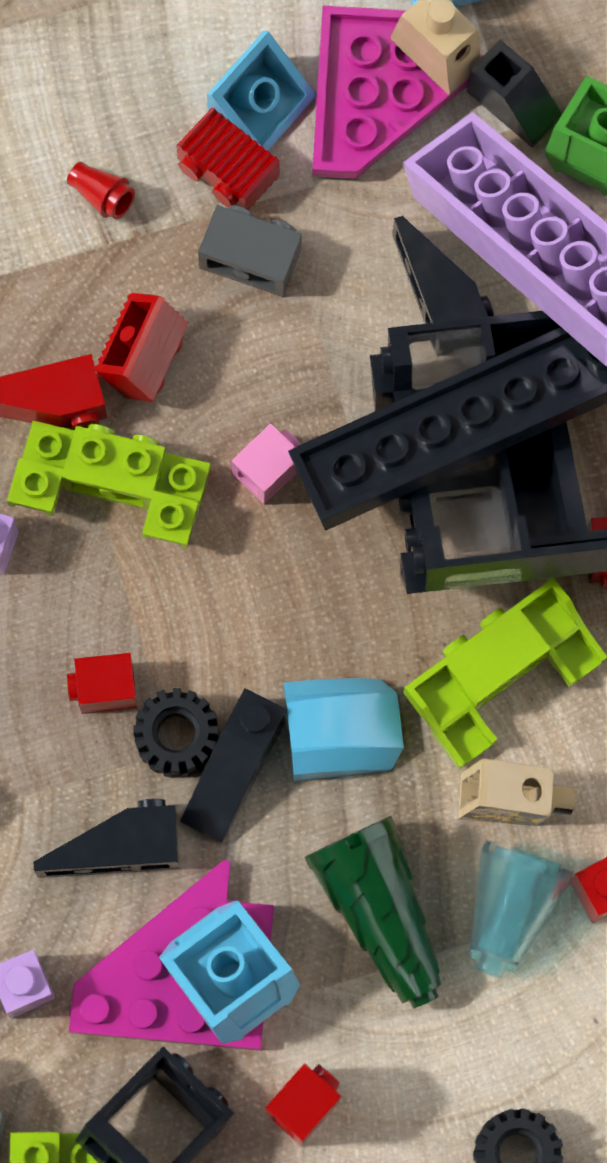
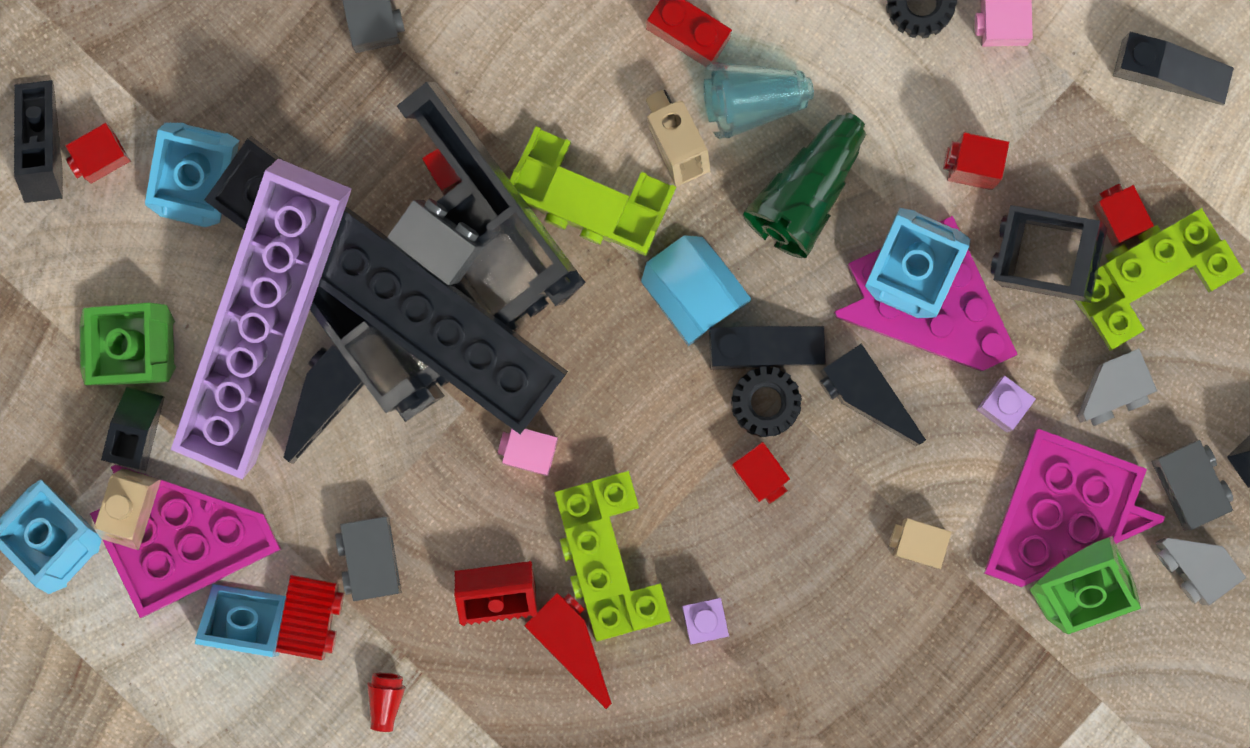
camera: 120 degrees left, 10 degrees up
none -> brick [387,198,485,285]

